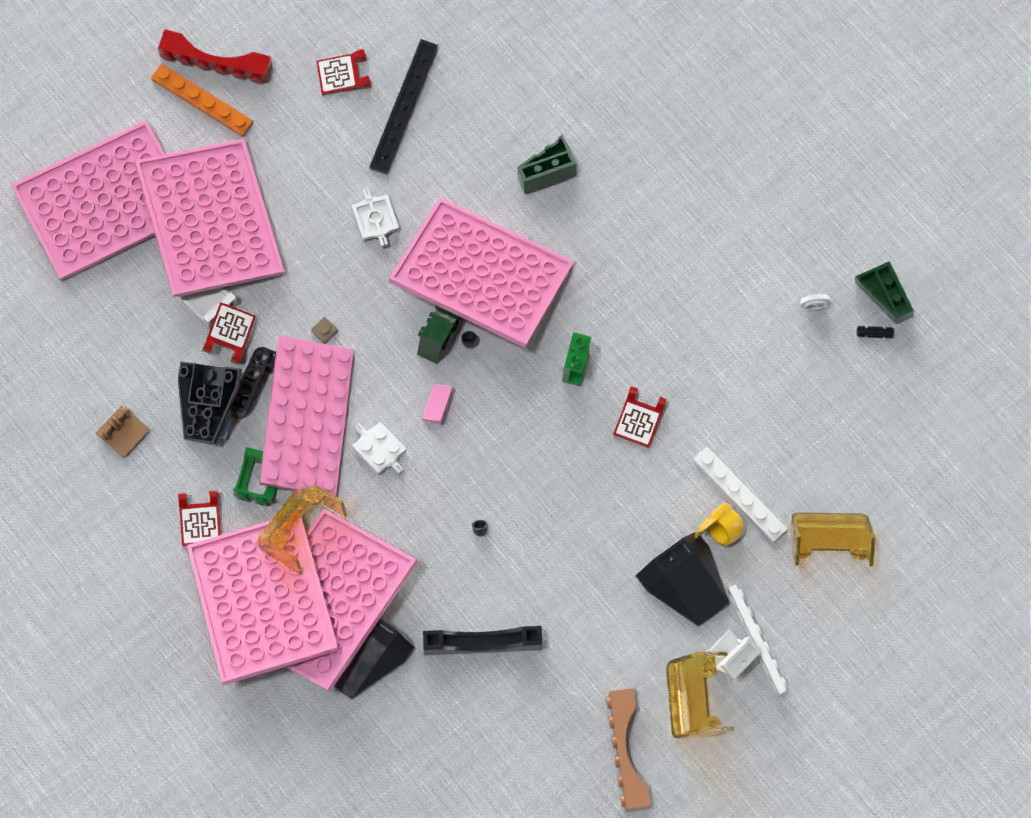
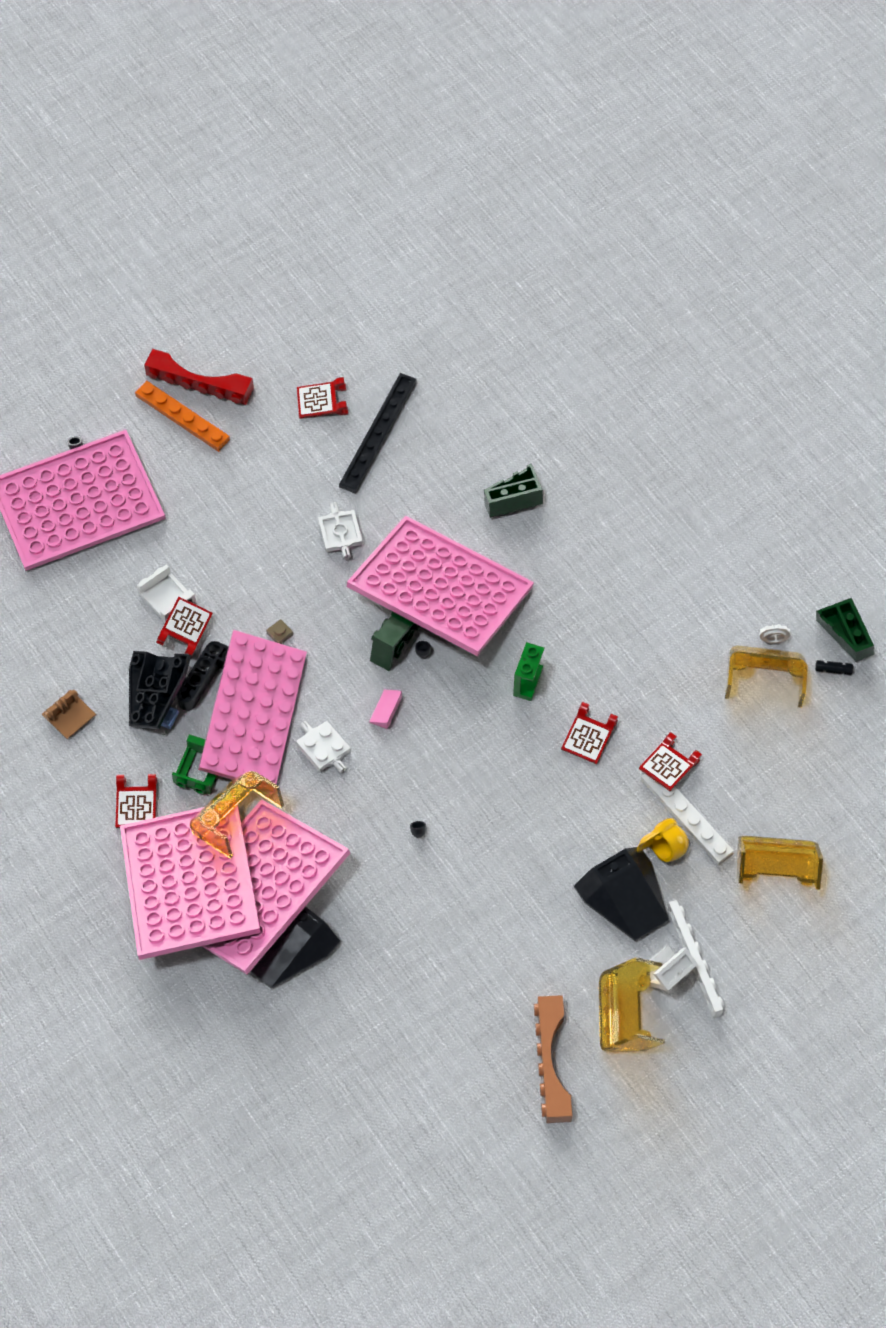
camera: 10 degrees right, 10 degrees down
bright pink plate [135,139,284,298] -> none
black arch [423,626,543,655] -> none
none -> black hinge [67,436,83,450]
none -> flag [639,732,702,791]
none -> clear yellow windscreen [725,645,808,708]

